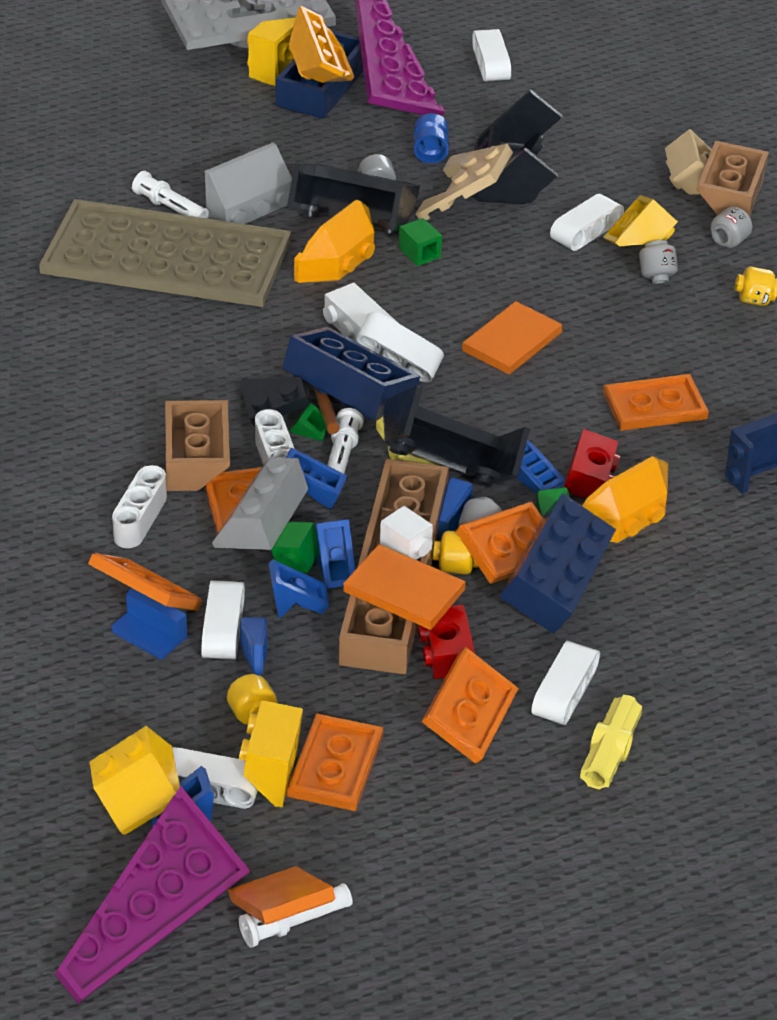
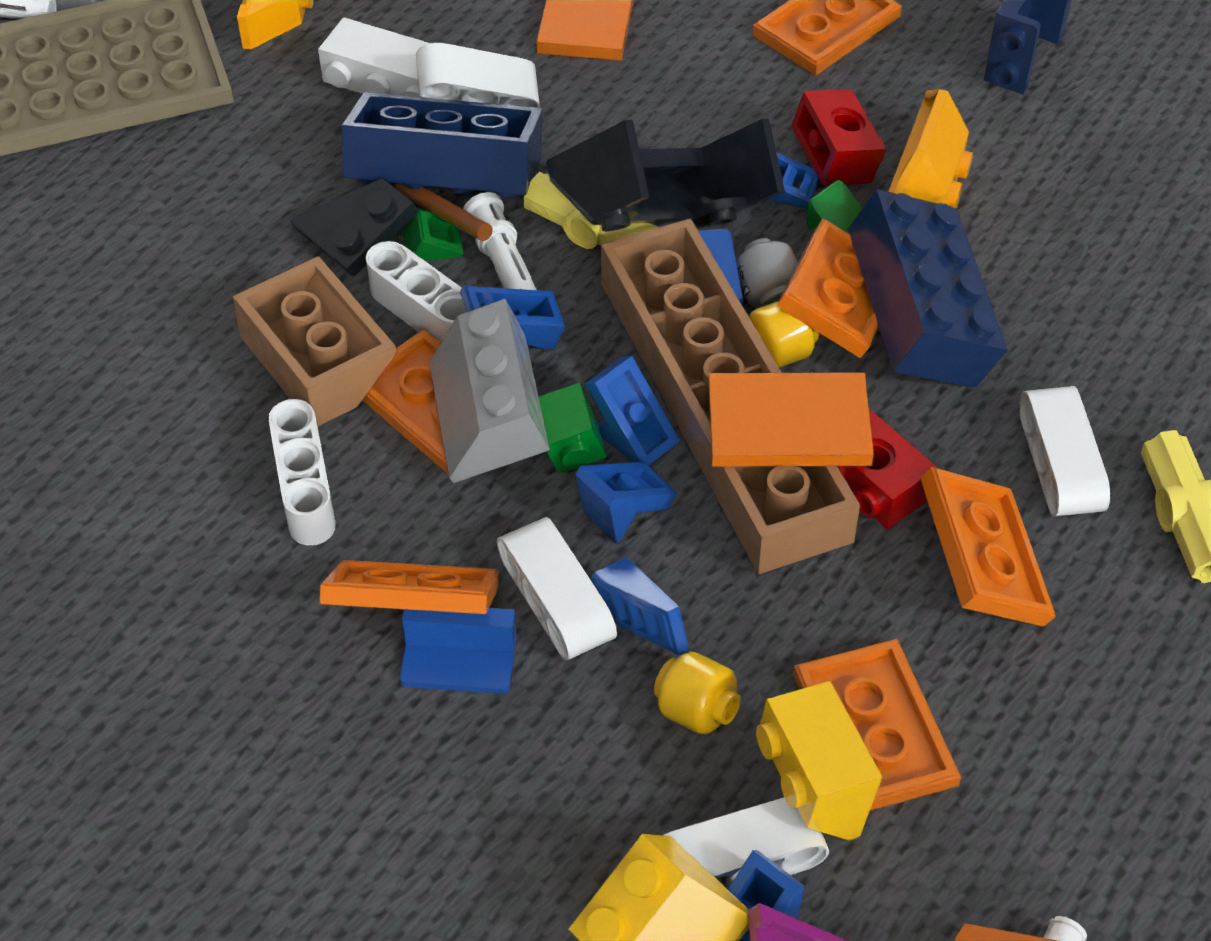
camera: 30 degrees left, 10 degrees up
white brick [380,506,433,560] -> none

